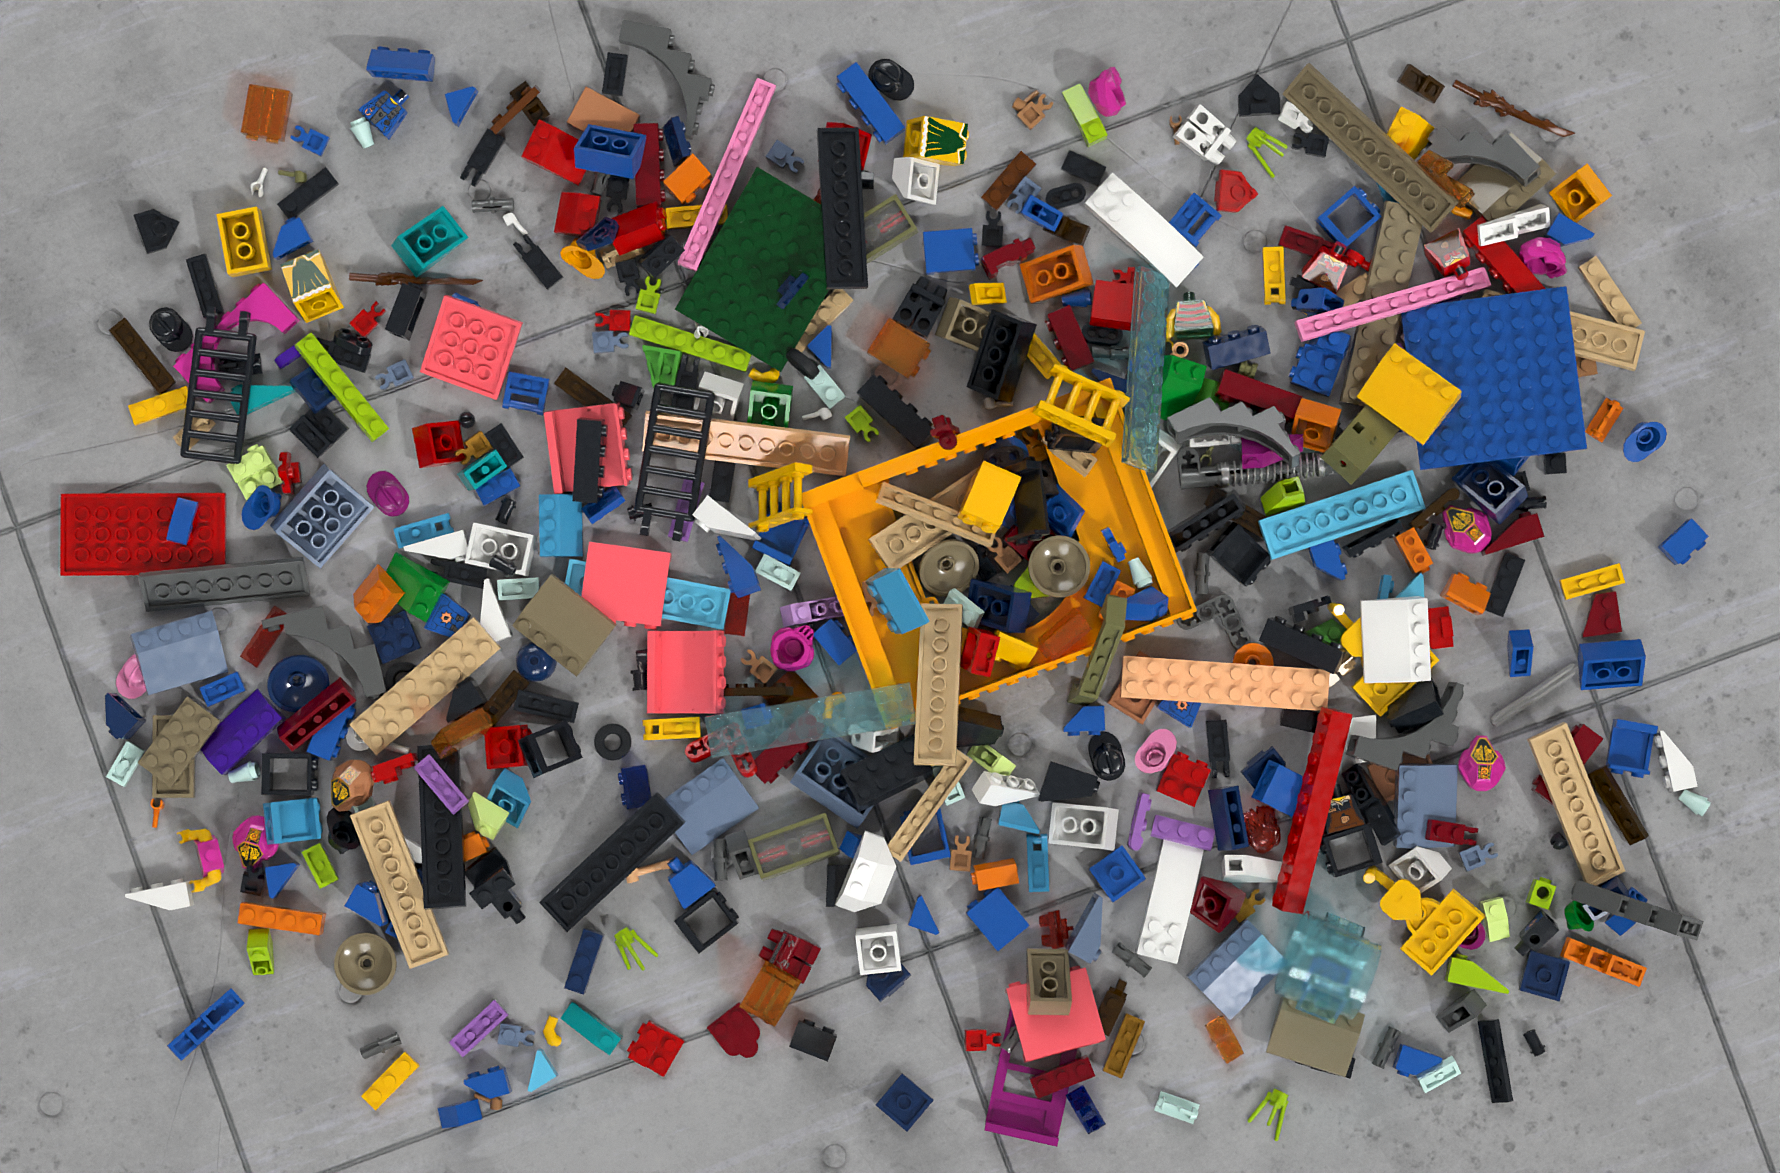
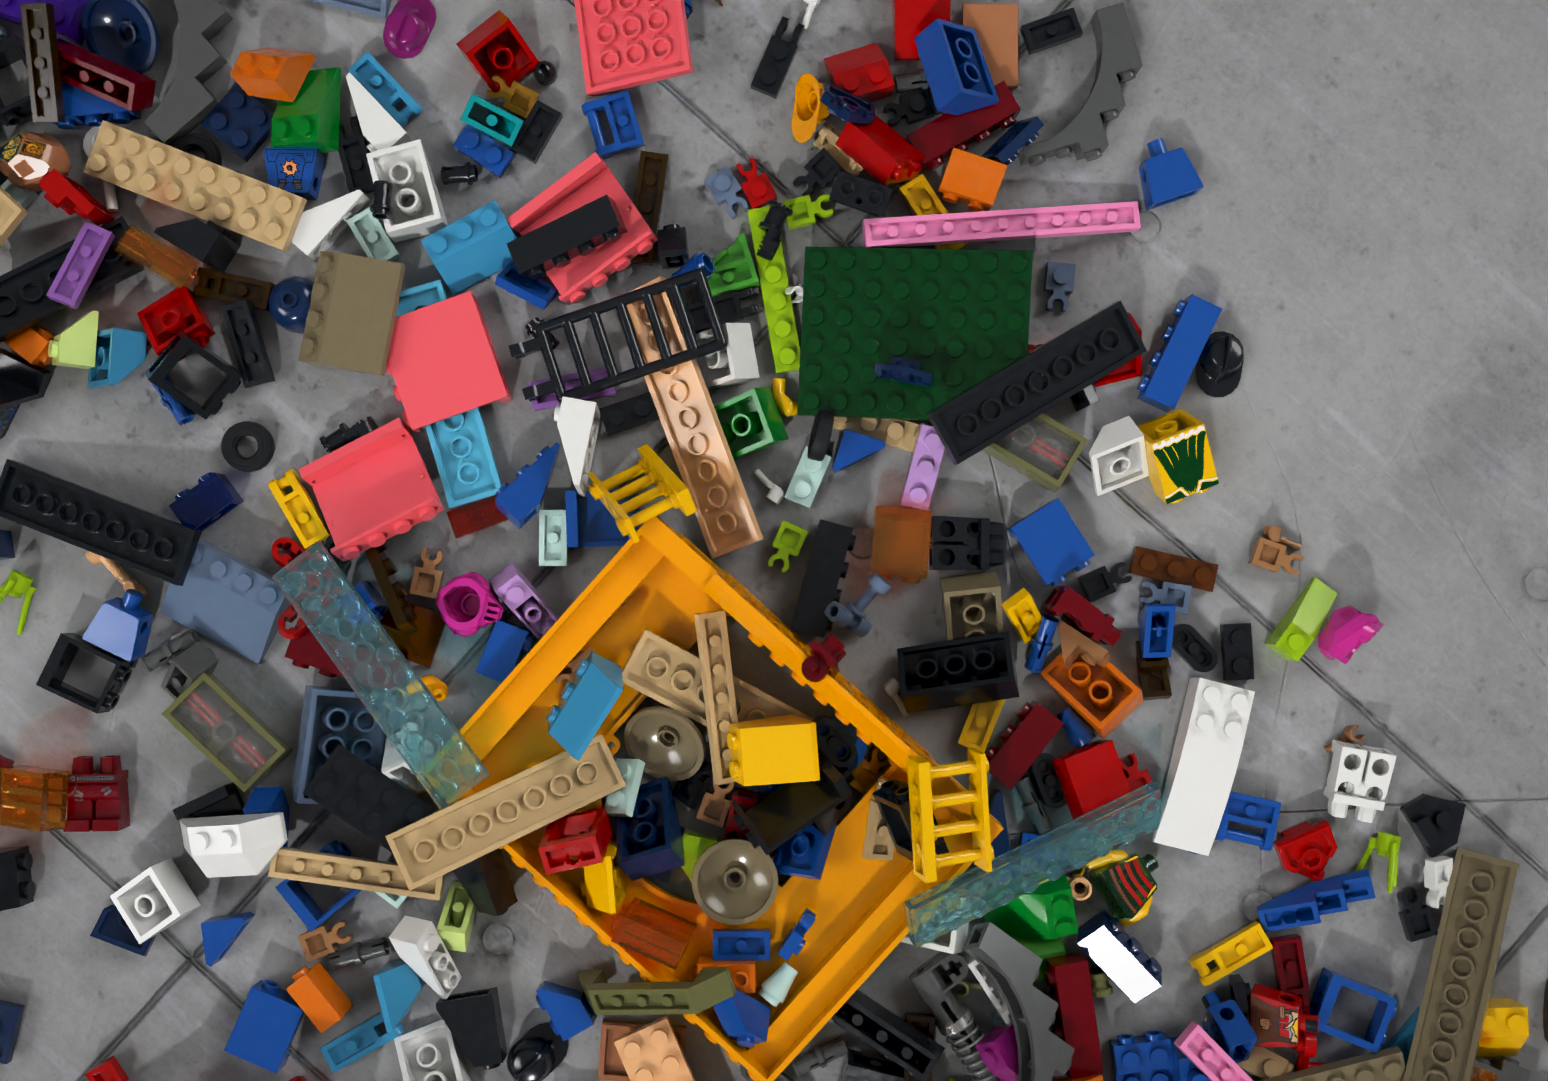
camera: 60 degrees right, 0 degrees up
none -> dark brown plate [20,3,65,123]
none -> blue pin [151,375,195,425]
none -> blue cone [672,252,715,288]
none -> black connector [756,200,793,262]
none -> sand blue bar [824,572,892,638]
none -> lavender plate [900,422,945,511]
none -> blue pin [1024,614,1059,673]
none -> medium nougat slope [1058,620,1110,670]
none -> blue torso [1139,138,1204,211]
none -> blue slope [1257,869,1375,932]

